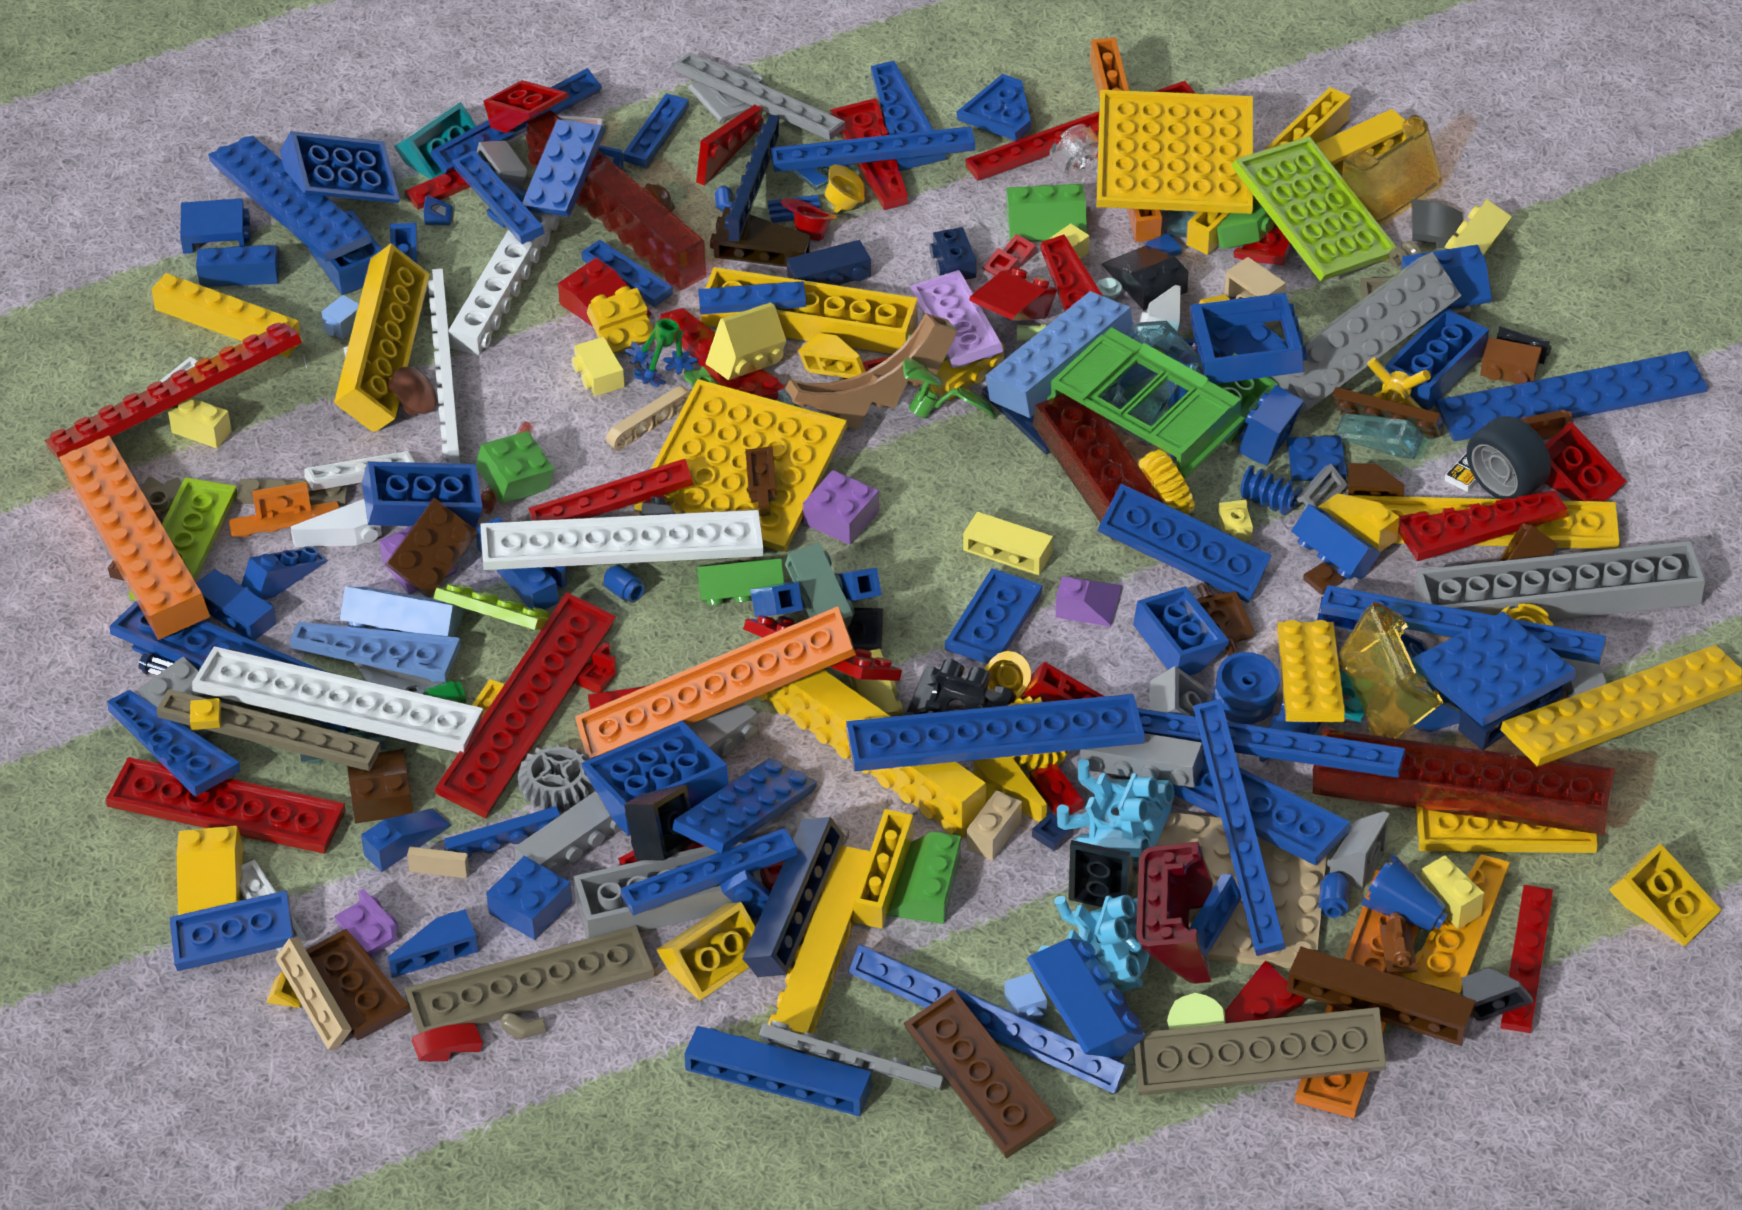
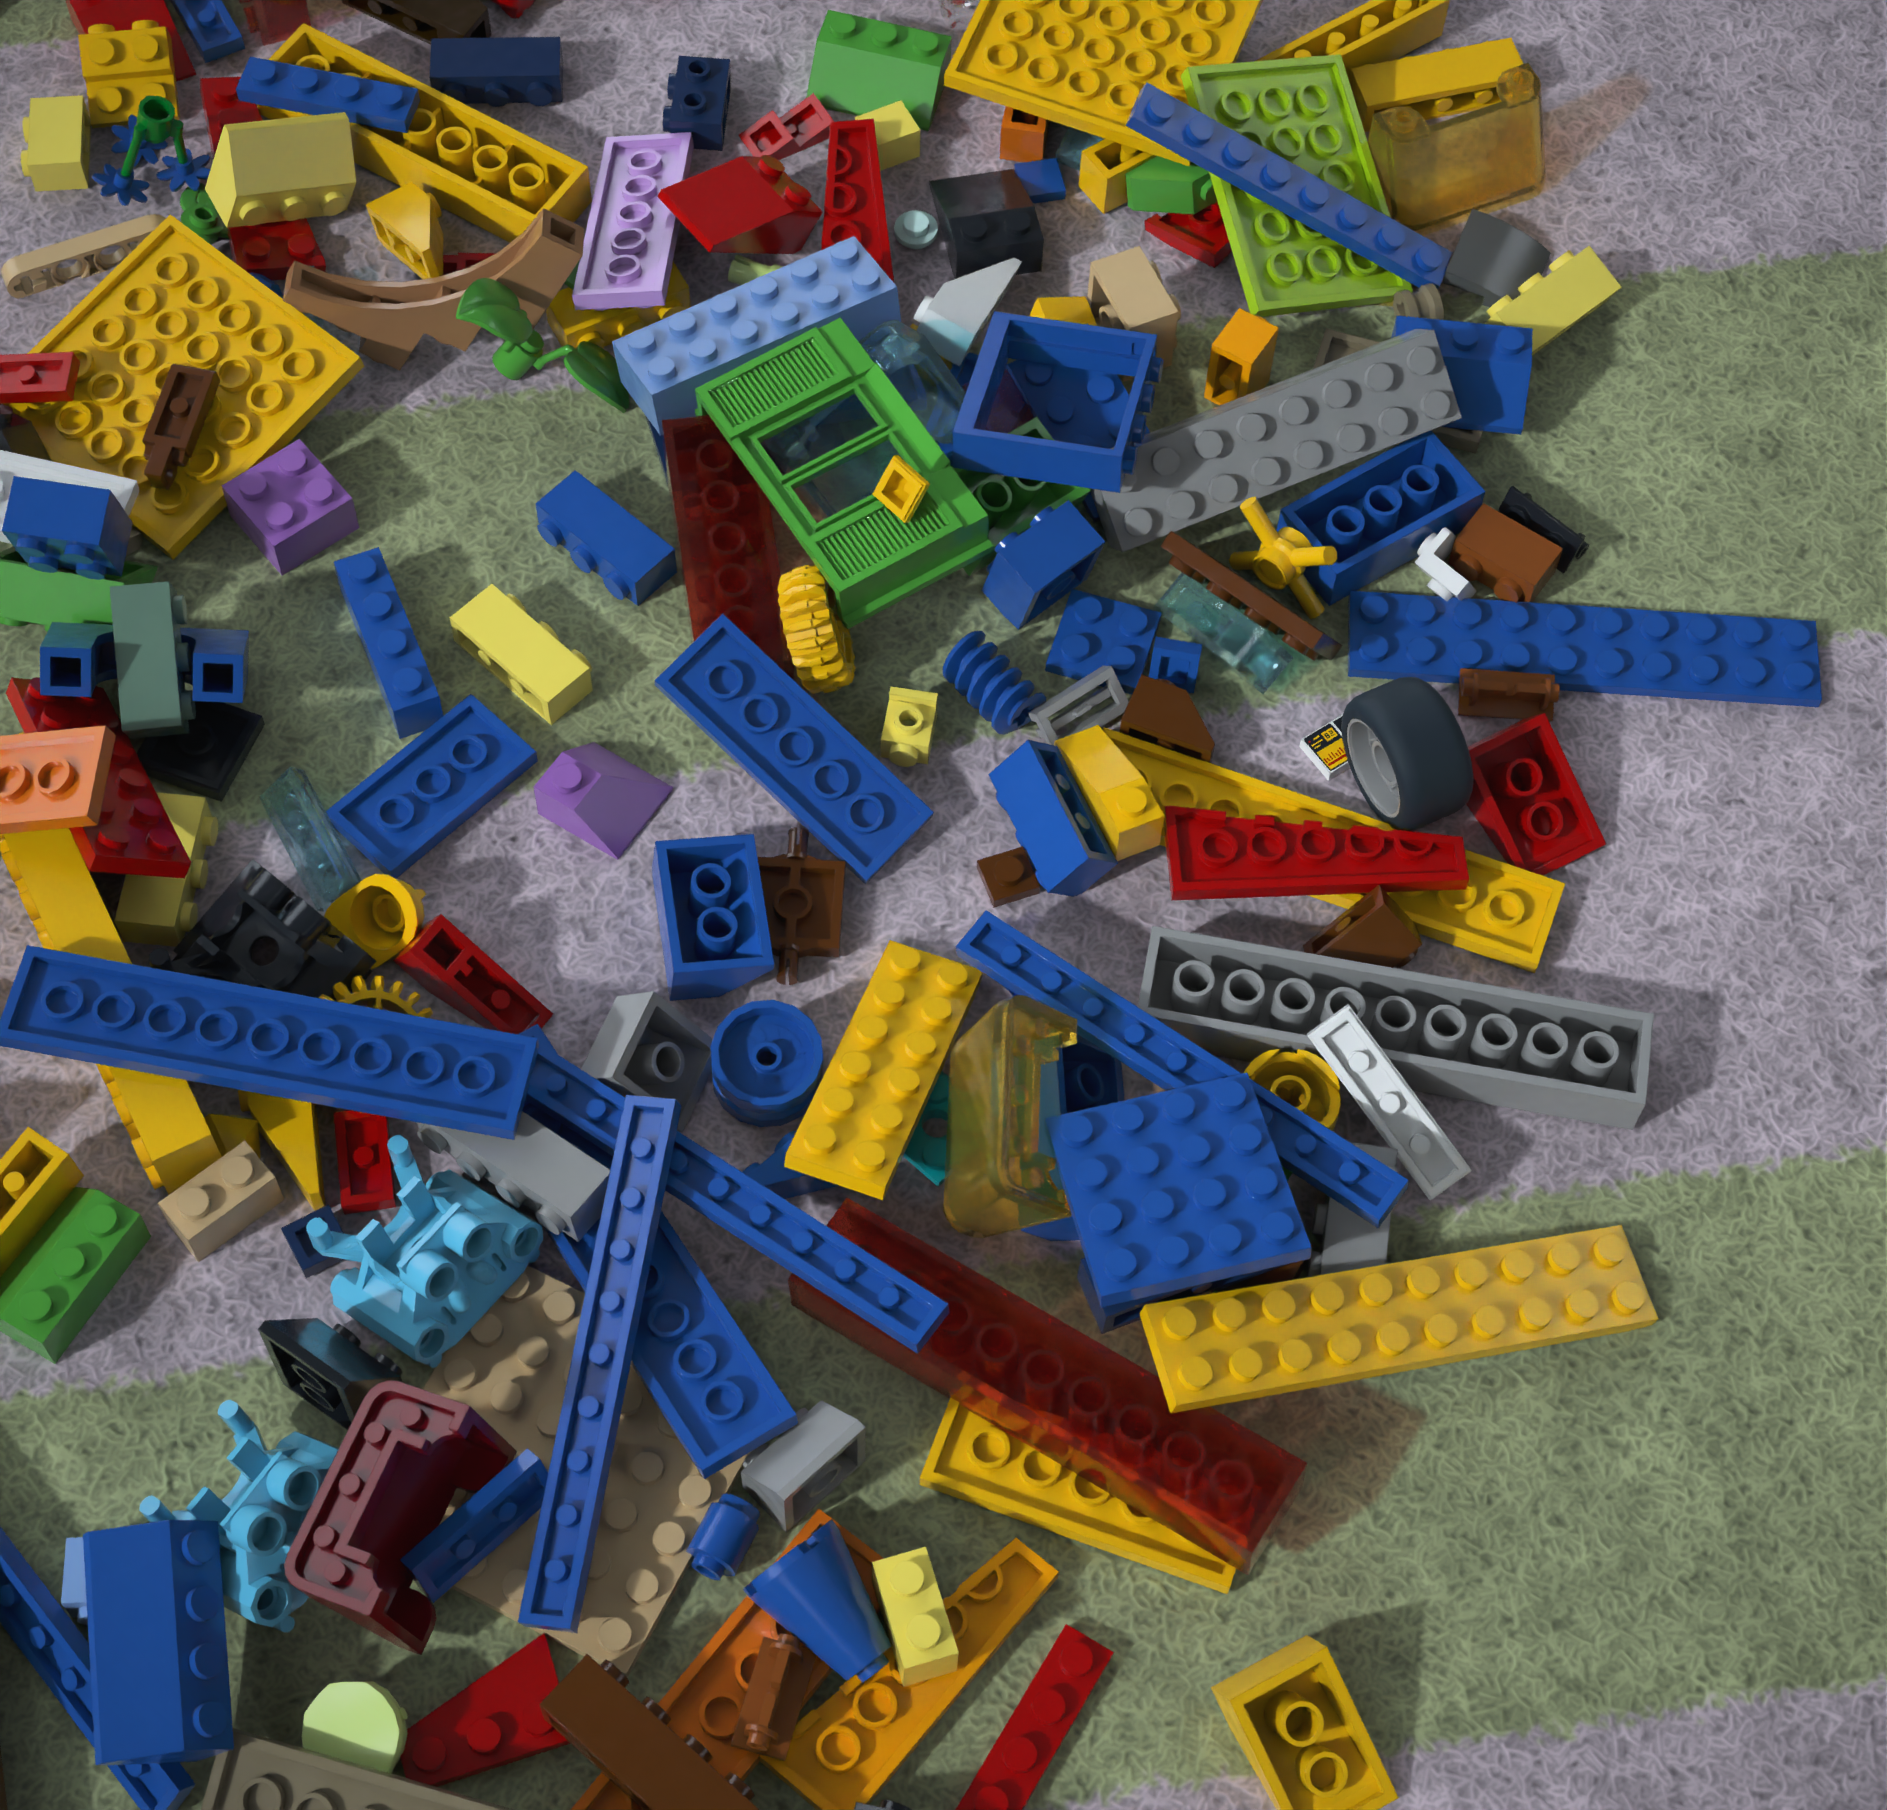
camera: 15 degrees right, 15 degrees up
none -> blue brick [2,476,133,580]
none -> clear light blue plate [259,766,362,912]
none -> blue brick [334,547,444,739]
none -> blue brick [535,470,677,606]
none -> yellow slope [872,455,930,523]
none -> blue plate [1125,83,1452,289]
none -> blue plate [1149,637,1202,693]
none -> light orange brick [1204,308,1279,406]
none -> white tile [1307,1004,1472,1201]
none -> white bracket [1414,527,1477,601]

